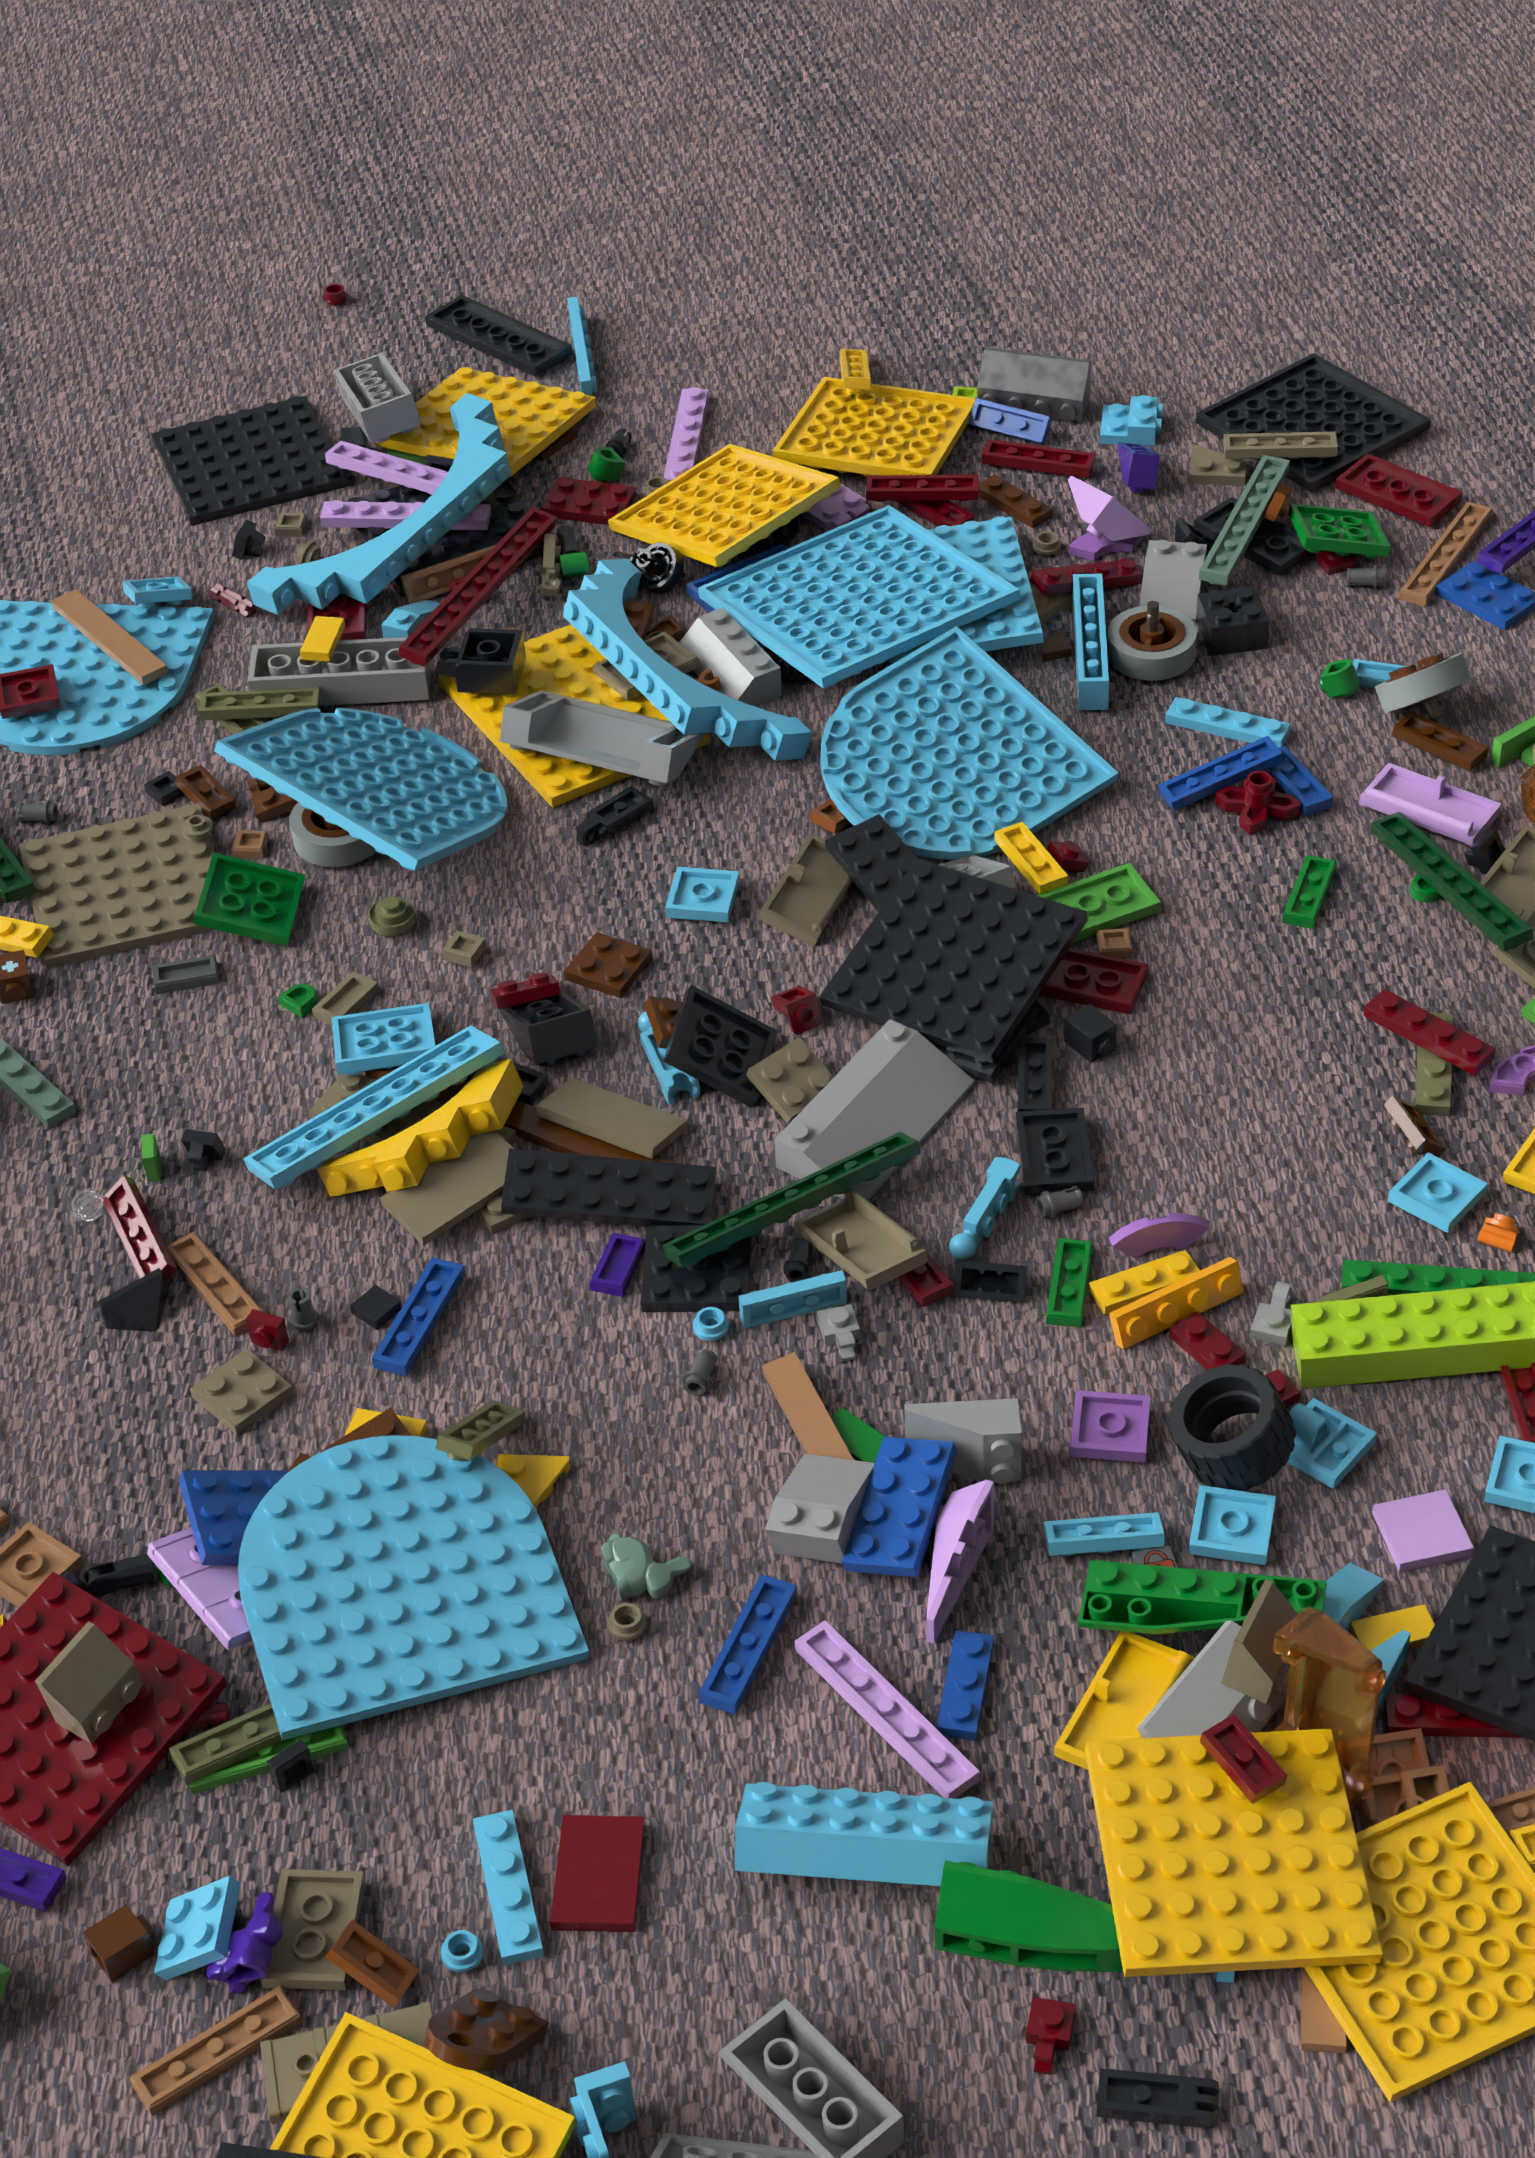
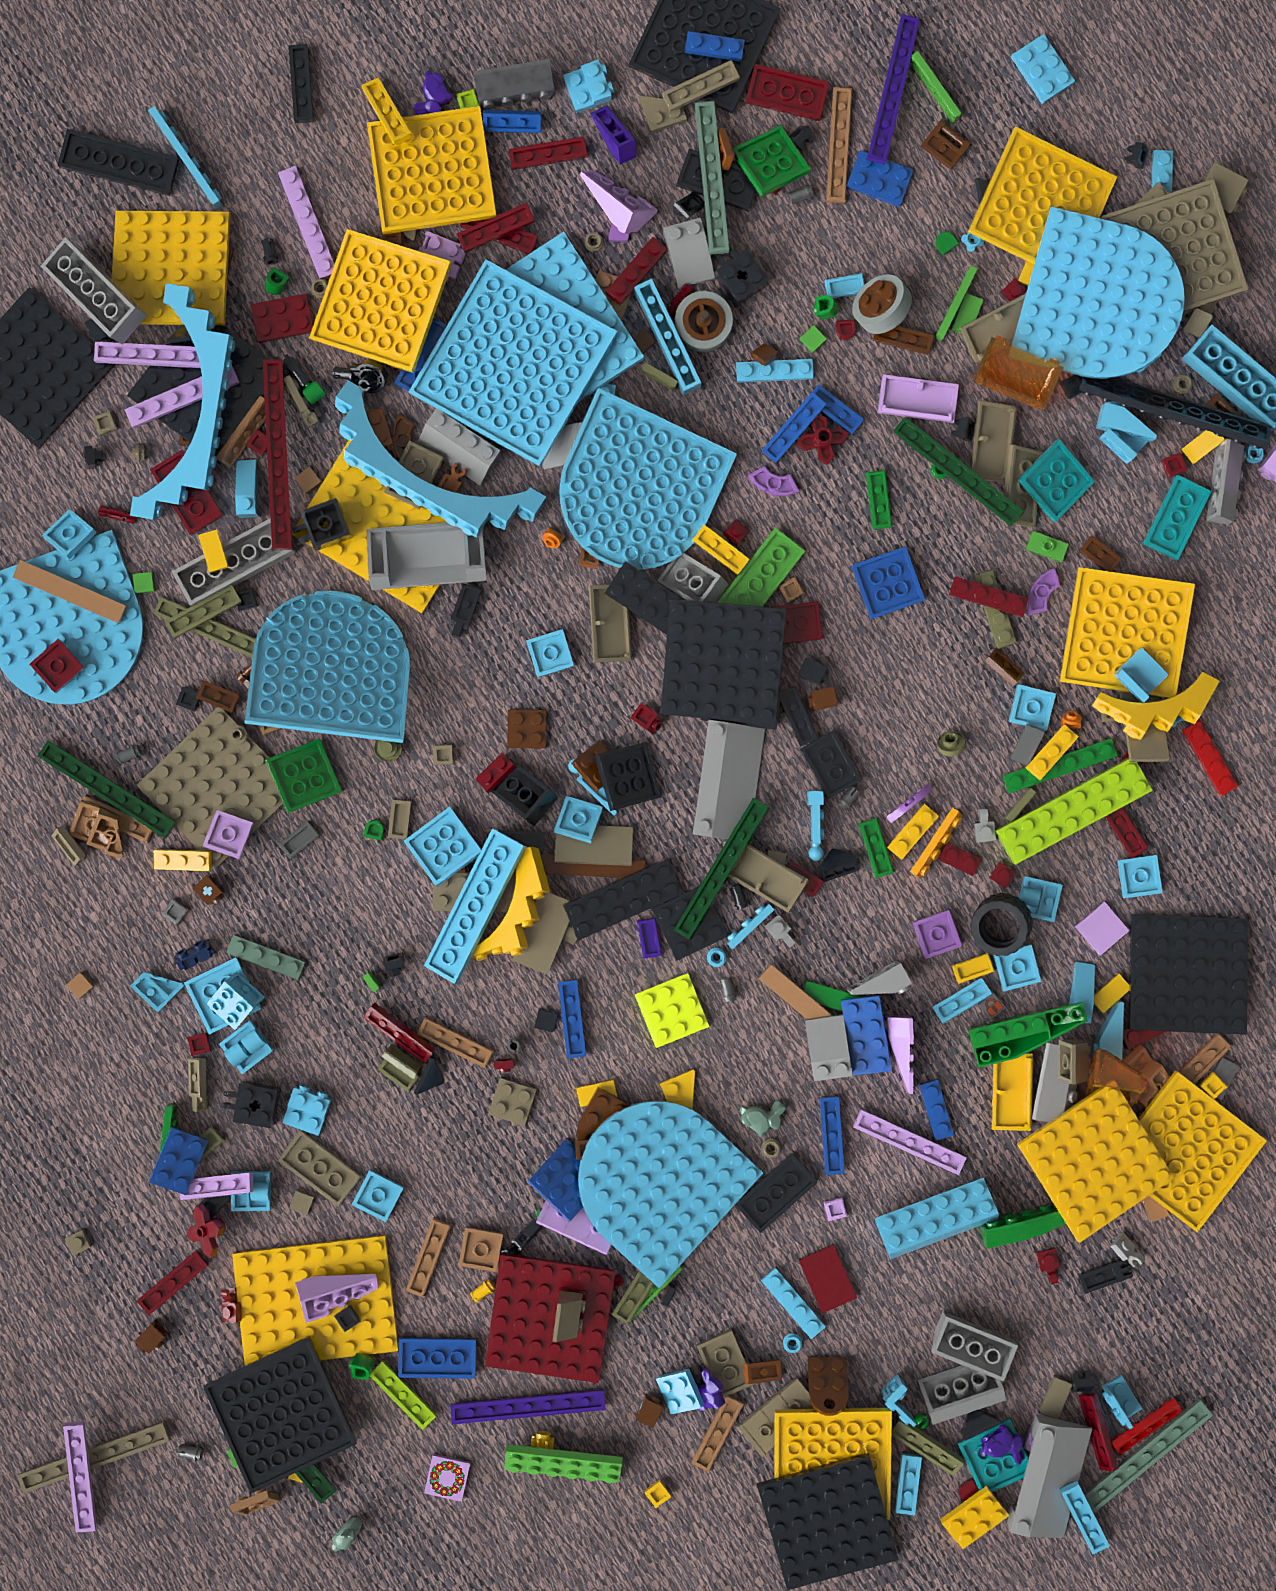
camera: 35 degrees left, 45 degrees up
clear plate [71,1190,106,1223] -> none
olive plate [435,1400,526,1461] -> none
dark tan plate [746,1037,834,1124] -> none
reddish brown plate [979,475,1053,528] -> none
dark red plate [1200,1714,1288,1804] -> none
none -> bright green tile [132,572,155,594]
none -> lavender plate [203,810,254,859]
none -> black plate [288,44,314,123]
none -> olive tile [377,1059,420,1092]
none -> olive tile [382,1044,422,1079]
none -> dark purple animal [413,71,453,115]
none -> orange plate [542,527,565,548]
none -> medium azure plate [554,796,603,843]
none -> neon yellow plate [635,973,709,1048]
none -> olive tile [642,362,678,391]
none -> yellow plate [644,1479,671,1508]
none -> blue plate [685,31,745,61]
none -> black plate [735,1152,818,1233]
none -> medium lavender tile [748,466,799,496]
none -> reddish brown tile [751,343,778,366]
none -> black tile [789,125,813,151]
none -> bright green tile [799,325,827,353]
none -> reddish brown brick [807,686,838,711]
none -> lavender tile [824,1197,847,1221]
none -> dark red tile [835,319,856,341]
none -> blue plate [851,546,925,620]
none -> olive plate [937,731,966,756]
none -> yellow tile [951,953,994,984]
none -> dark grey tile [1010,723,1045,765]
none -> yellow plate [1026,724,1079,780]
none -> light grey plate [1110,1232,1145,1267]

